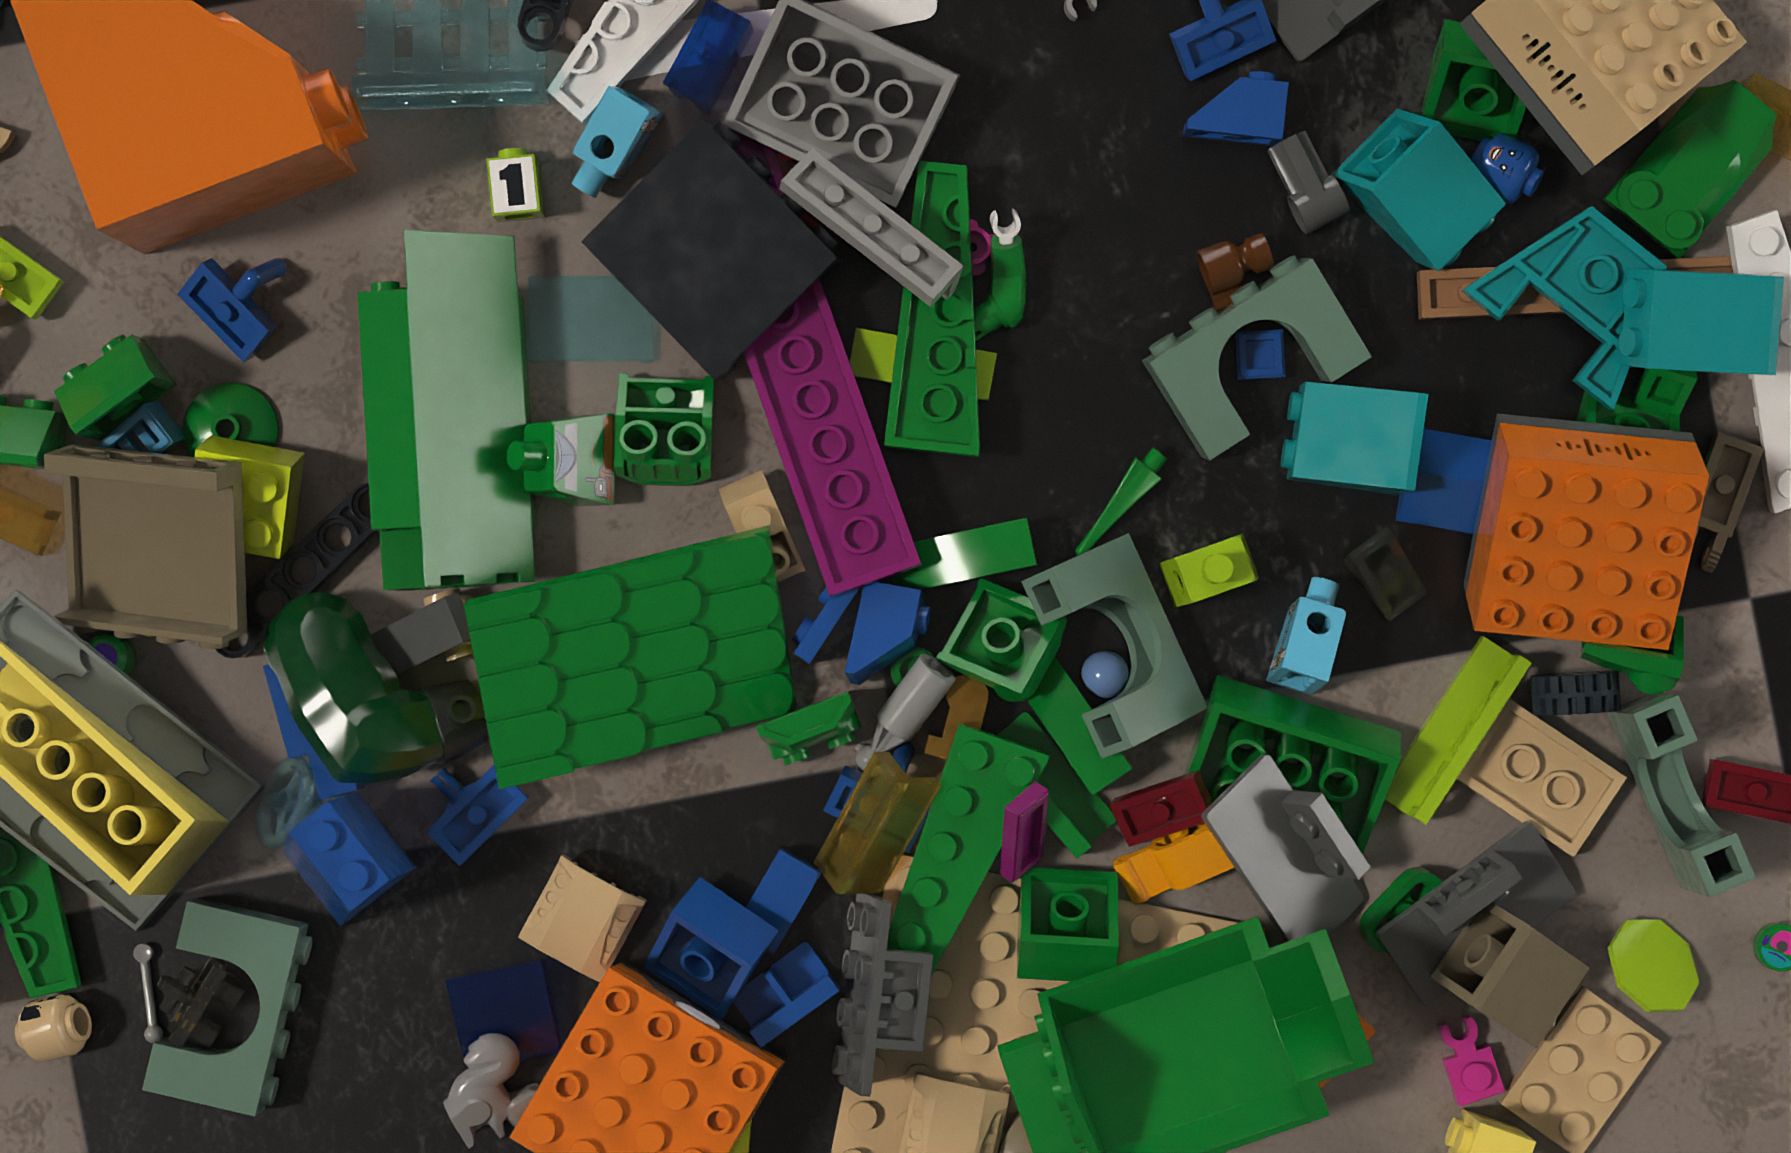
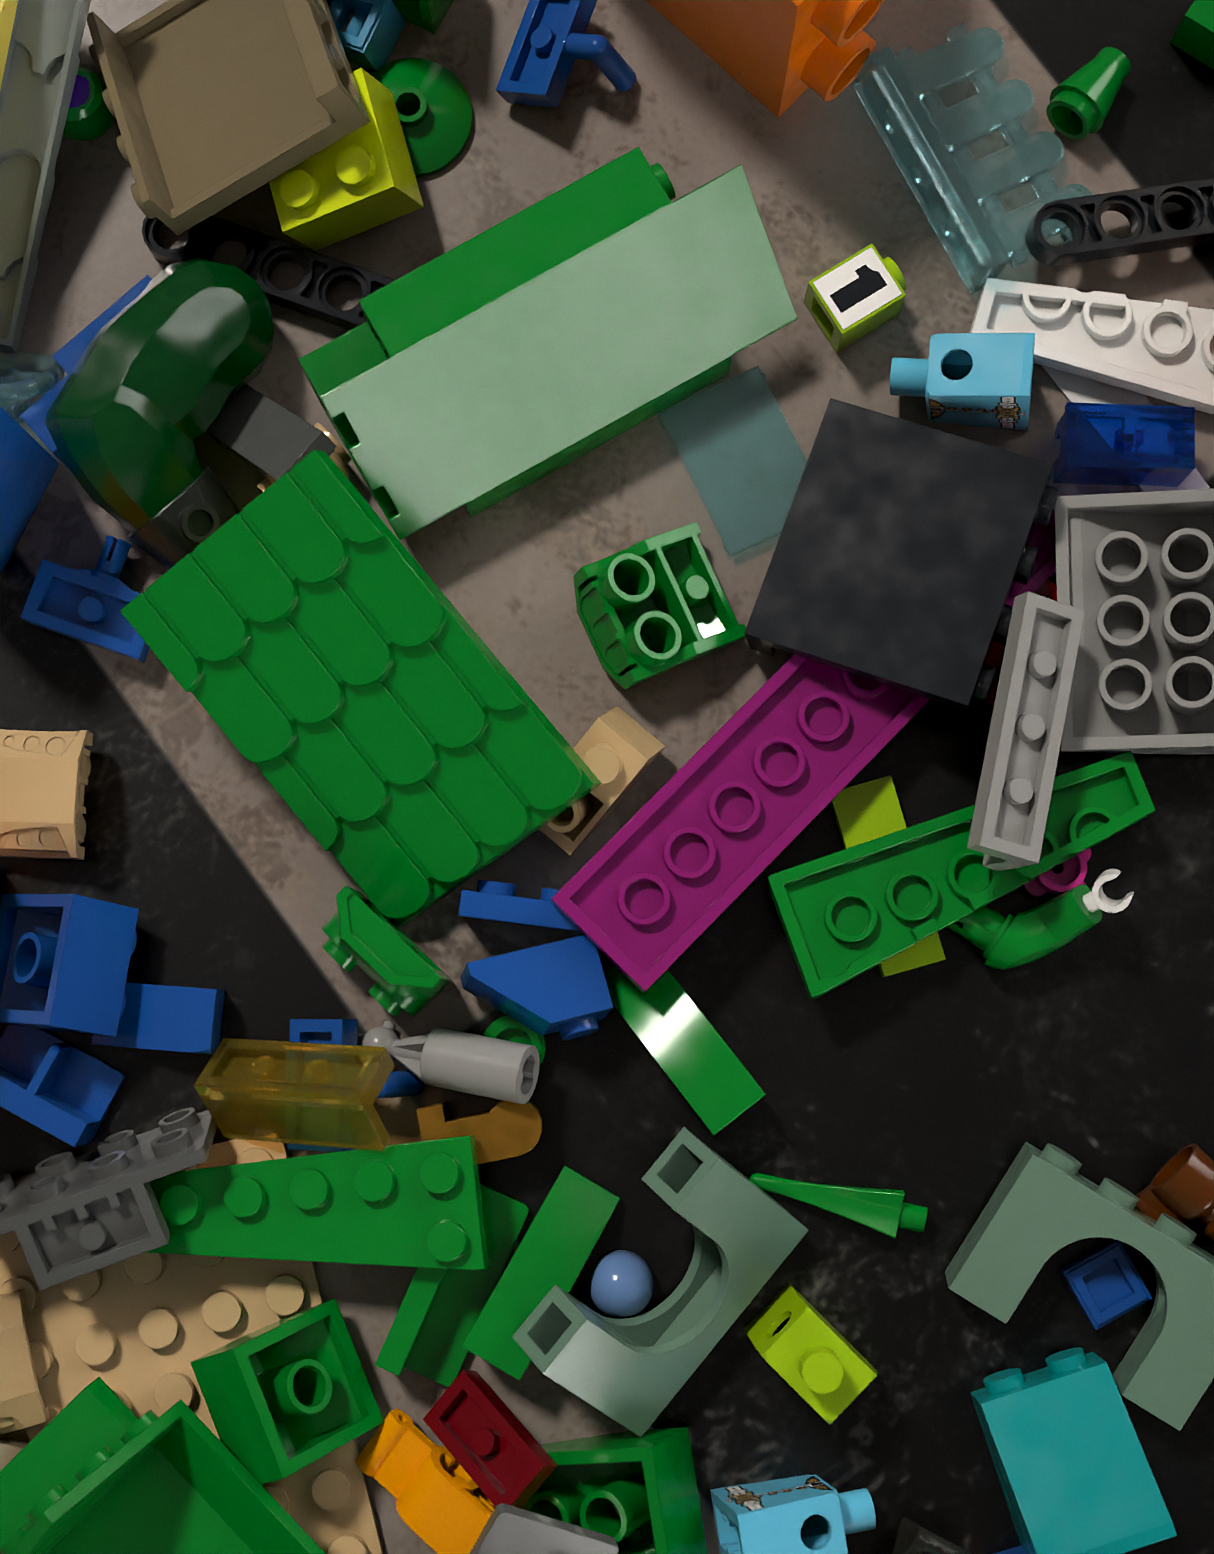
camera: 70 degrees right, 5 degrees down
green torso [507,414,615,506] -> none
green slope [936,578,1067,702] -> none
magenta tile [999,782,1049,882] -> none

